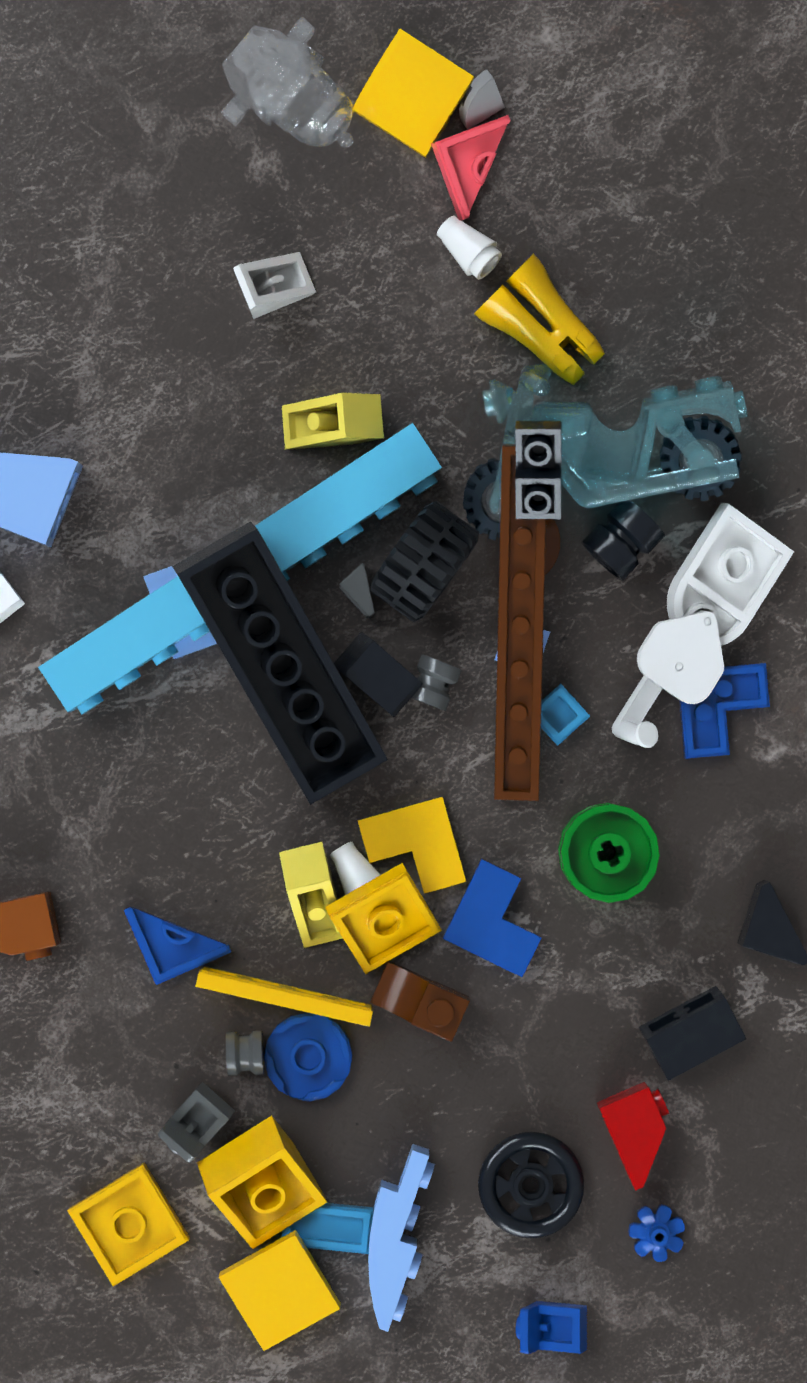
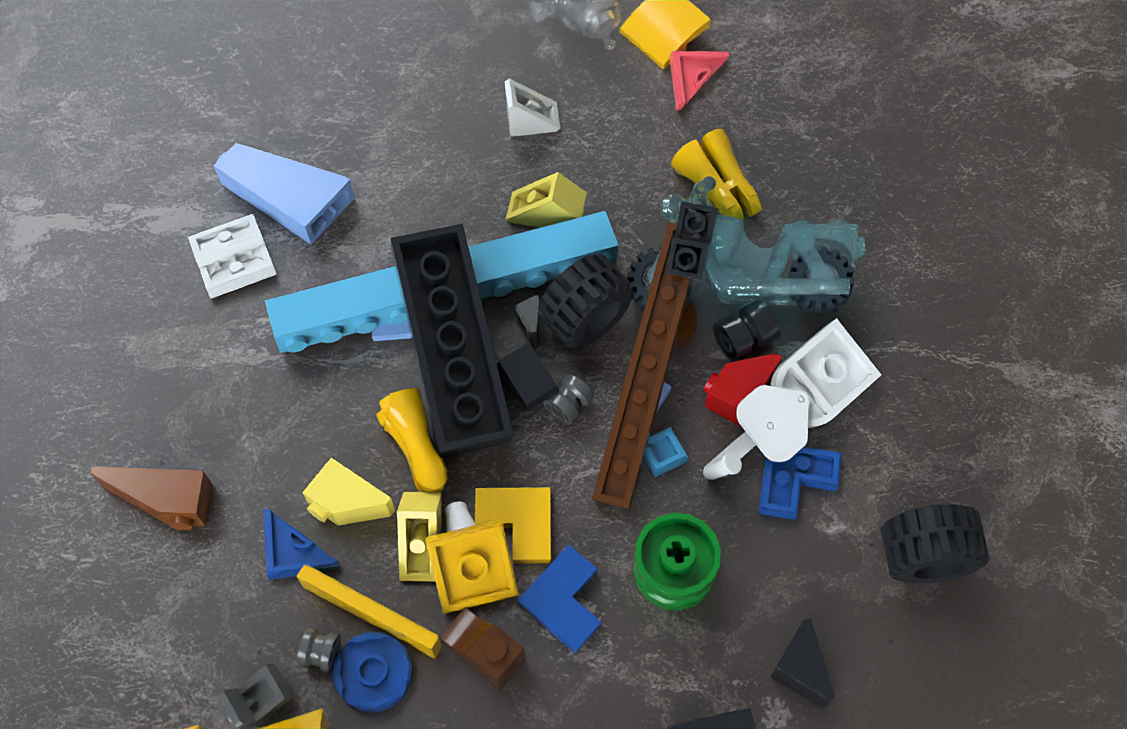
camera: 20 degrees right, 25 degrees down
white cone [437,216,502,280] -> none
light grey tile [459,69,505,130] -> none
none -> light yellow slope [302,458,395,526]
none -> yellow piece [376,388,448,492]
none -> red slope [703,353,782,427]

